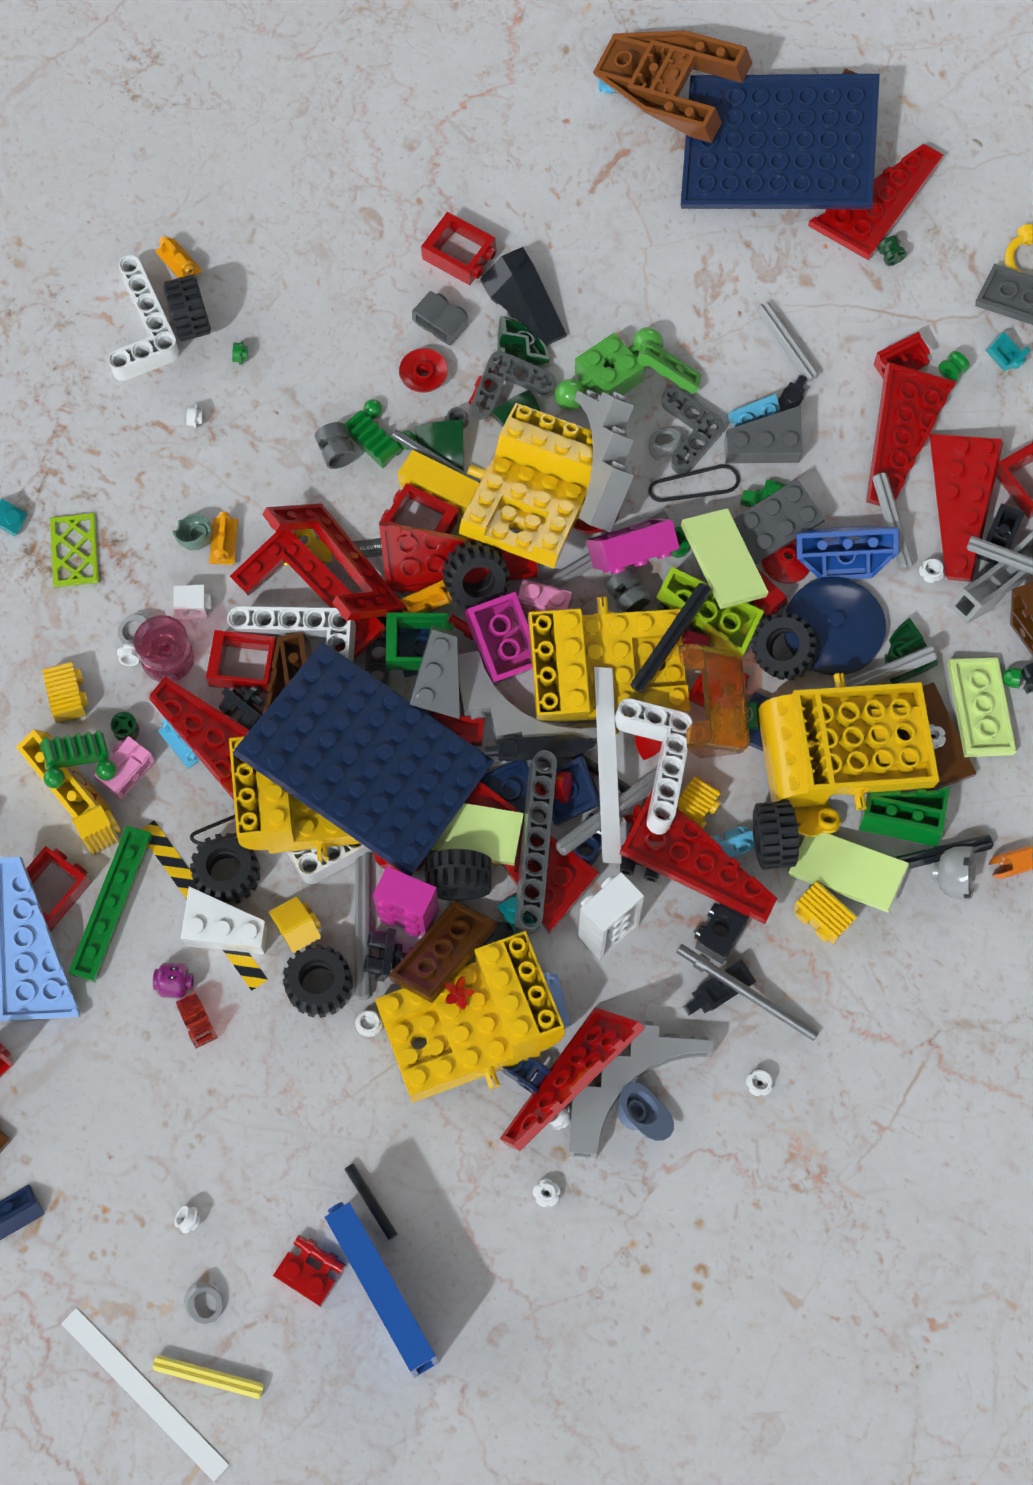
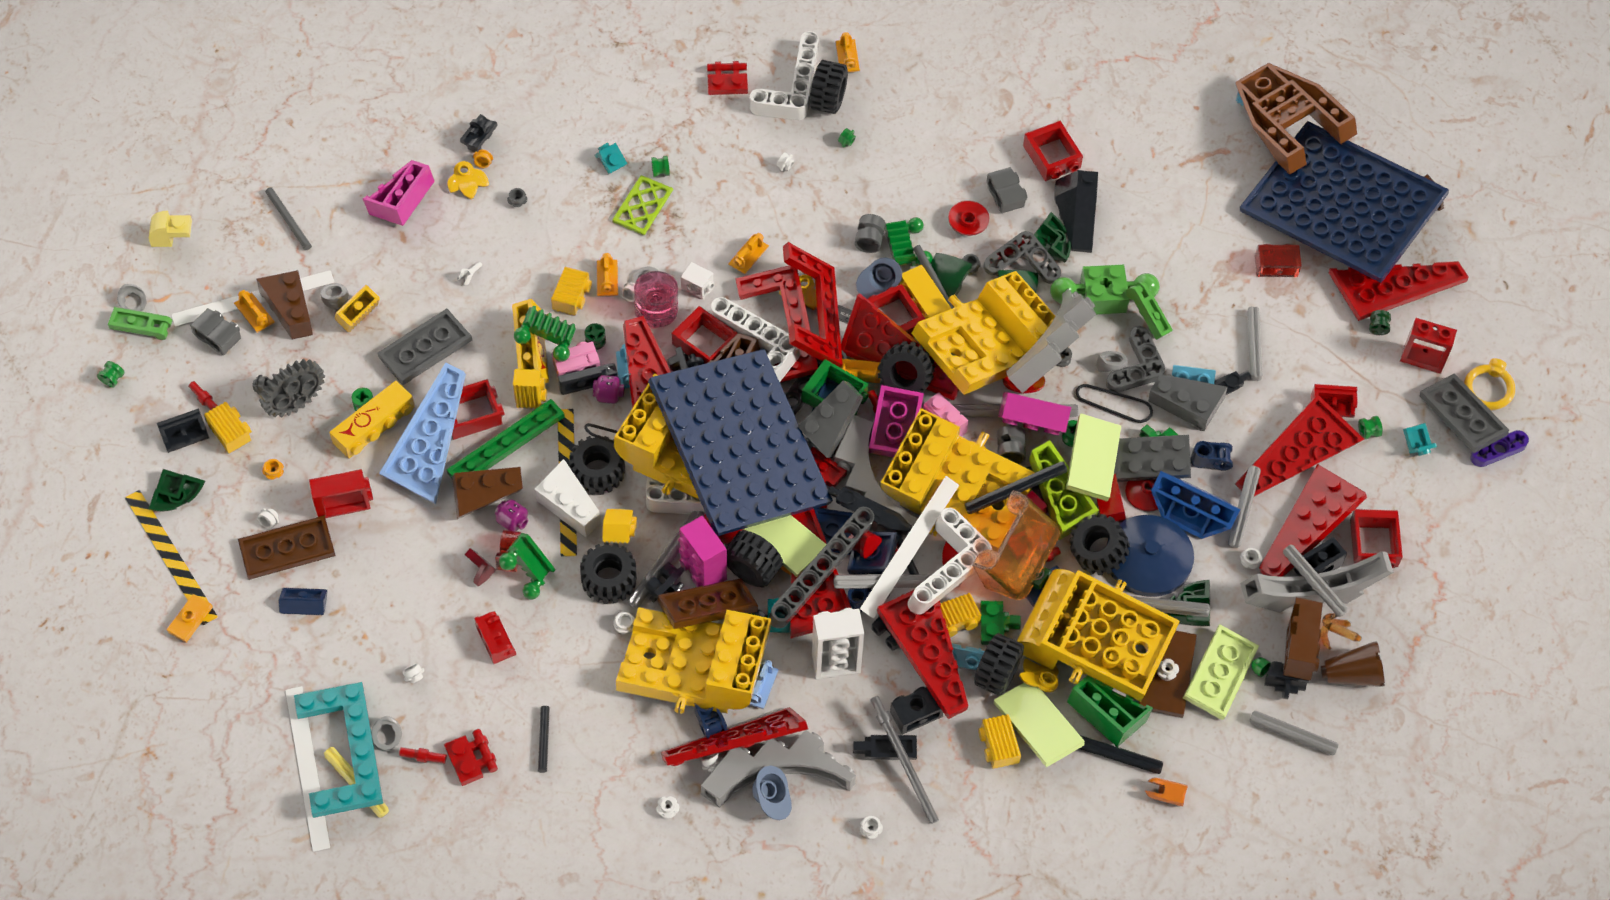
camera: 30 degrees right, 10 degrees down
sand green hair [173,513,213,551] -> none
blue brick [324,1202,439,1378] -> none
red plant [445,976,475,1010] -> none
light grey cylinder [933,846,976,900] -> none
none -> teal plate [294,682,383,818]
none -> red bar [399,747,447,764]
none -> reddish brown wedge [452,467,523,519]
none -> dark red tile [464,548,497,586]
none -> red hinge [474,611,517,664]
none -> green gear [499,533,556,600]
none -> black hinge [558,363,618,395]
none -> magenta head [593,375,625,404]
none -> light orange hinge [597,253,618,296]
none -> green wheel [651,155,670,177]
none -> red plate [707,61,748,95]
none -> sand blue piece [856,257,902,299]
none -> green hinge [980,601,1021,645]
none -> dark blue piece [1190,441,1233,471]
none -> clear red brick [1255,244,1302,277]
none -> red window [1400,318,1457,374]

